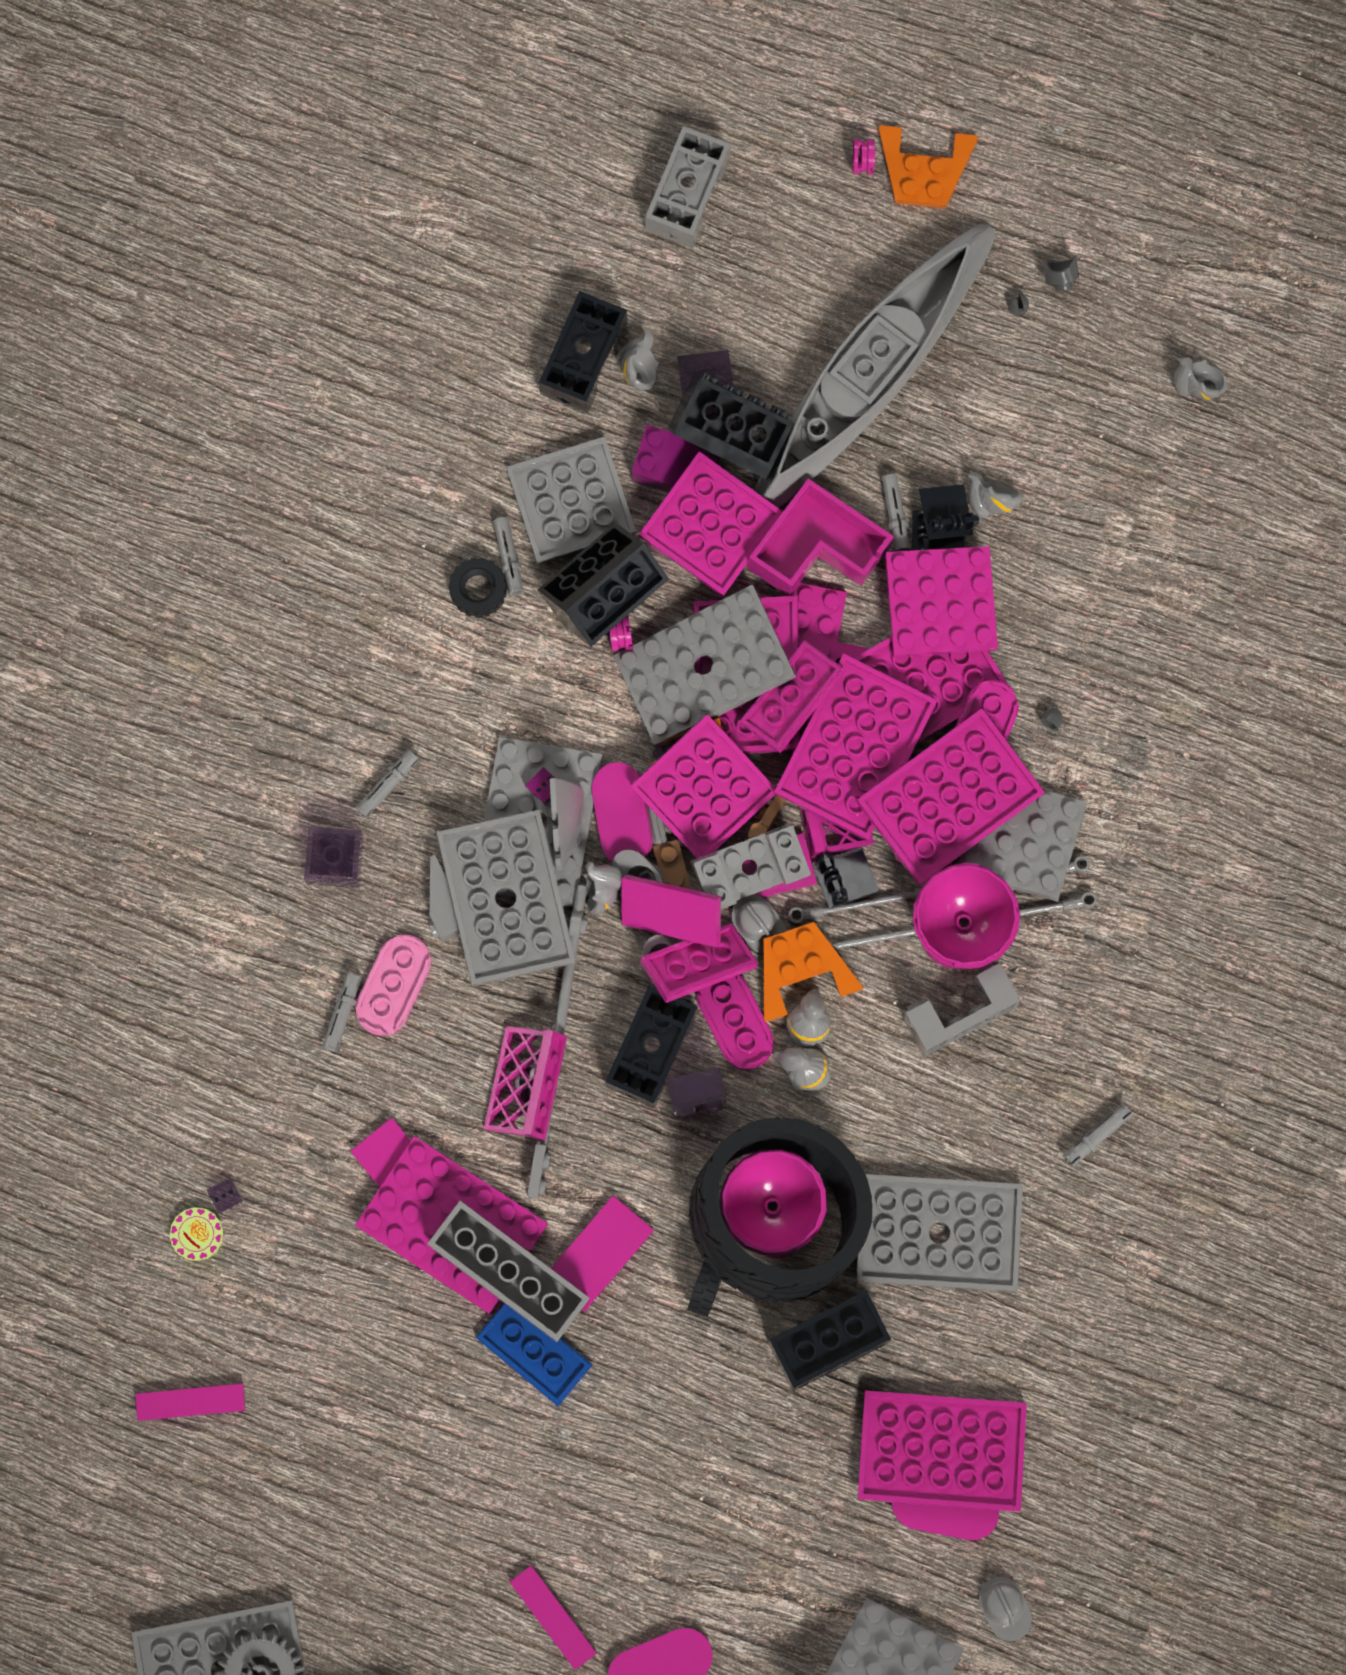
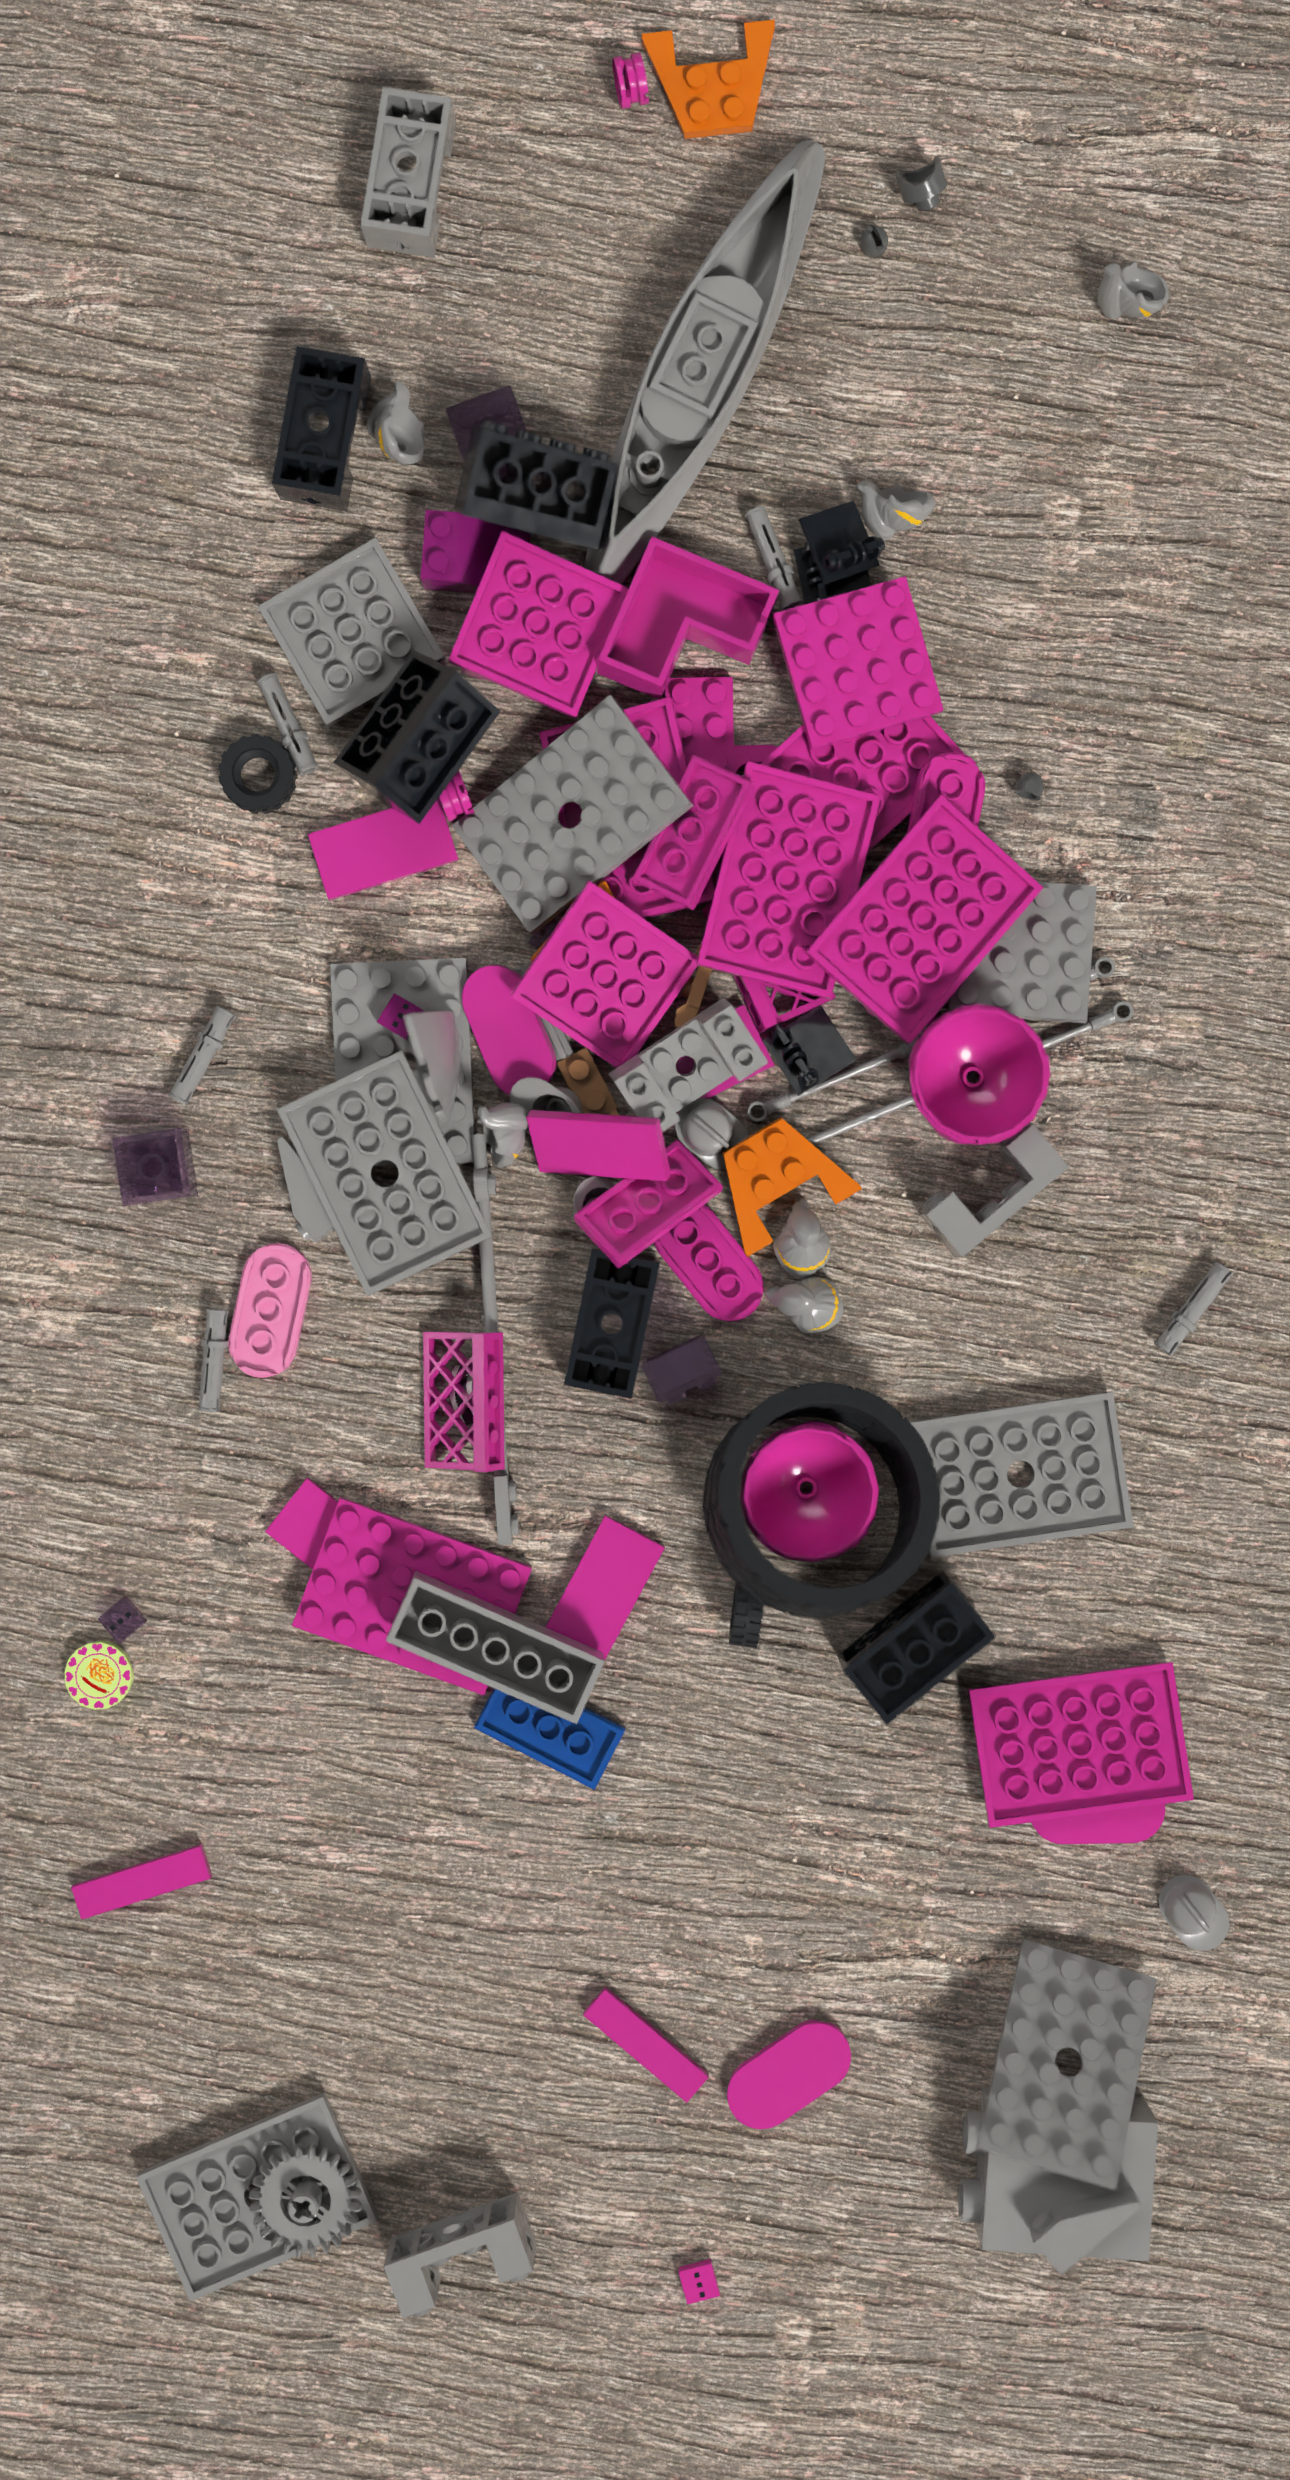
camera: 20 degrees left, 10 degrees up
none -> dark pink tile [308,798,459,901]

